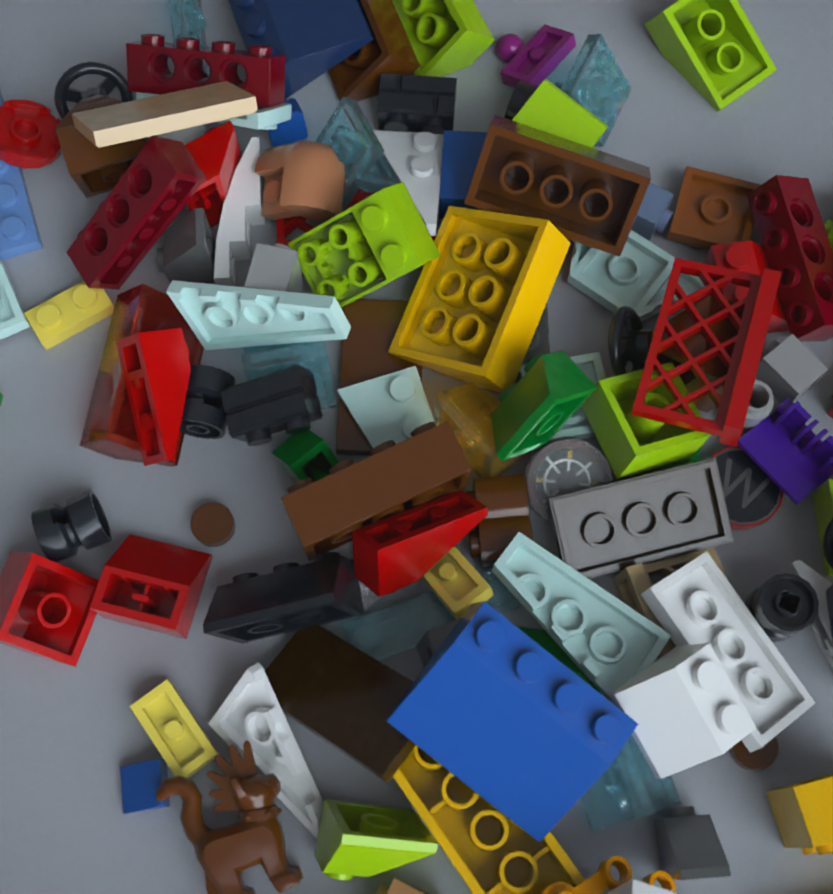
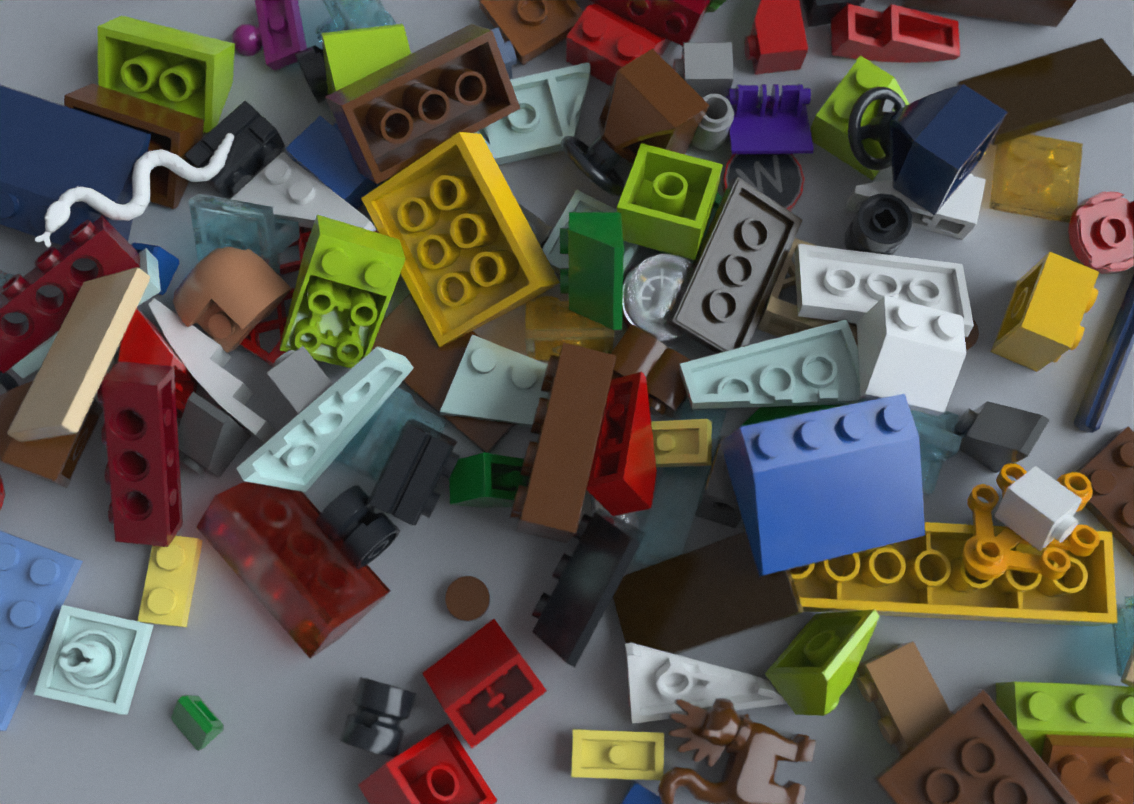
camera: 55 degrees left, 5 degrees up
red slope [116,328,191,466] -> none
red fence [631,257,782,447] -> none
none -> white animal [35,133,234,247]

